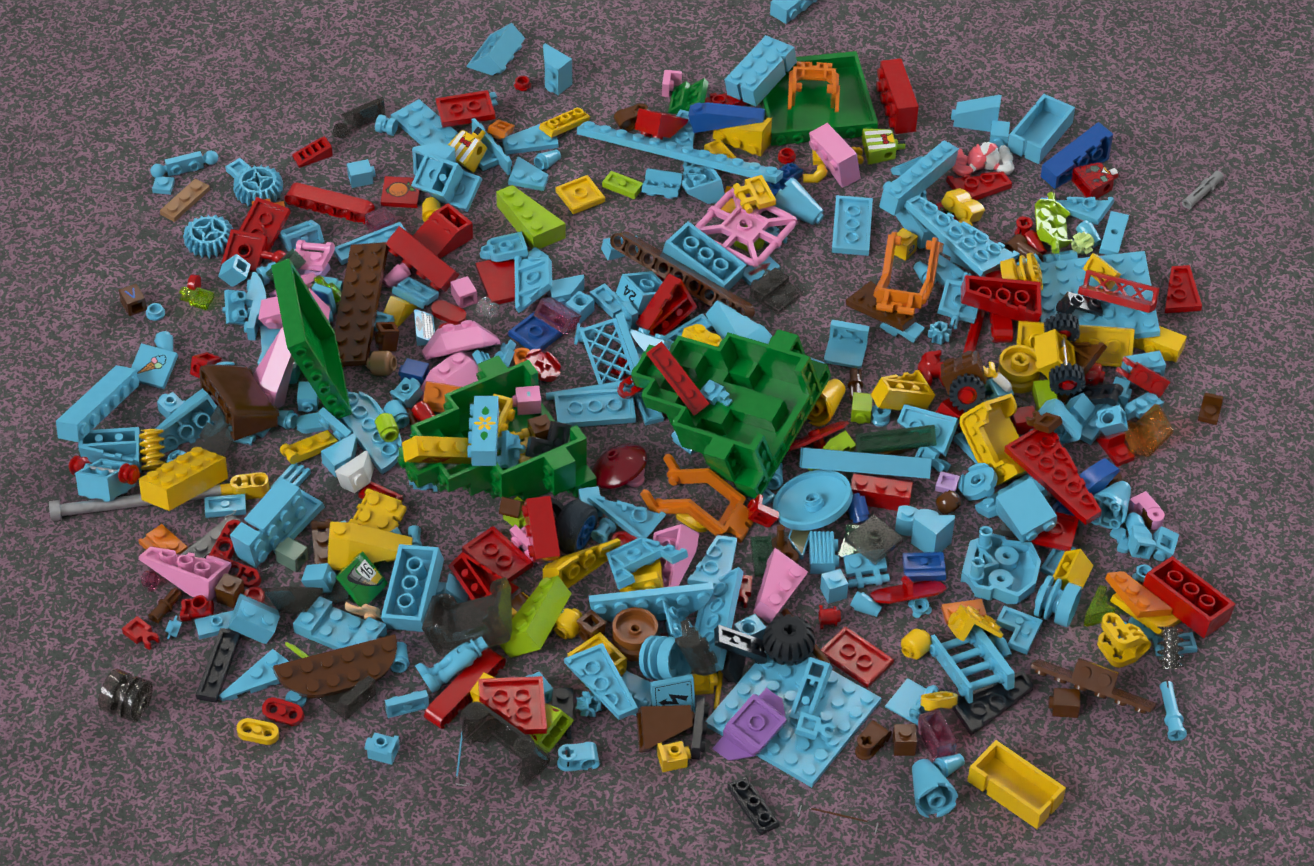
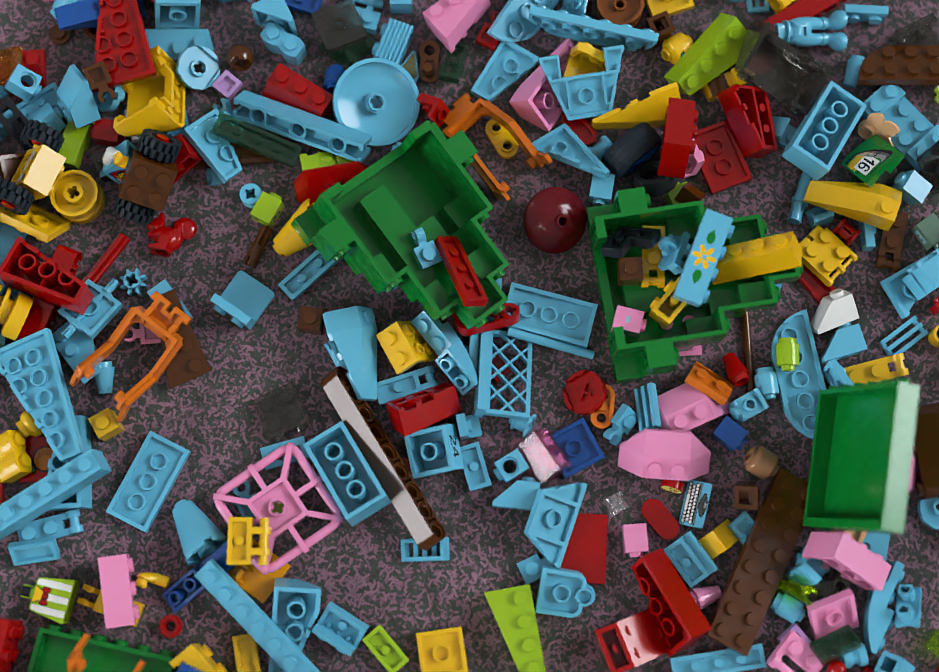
camera: 155 degrees left, 30 degrees up
yellow wedge [871,370,935,411] -> none

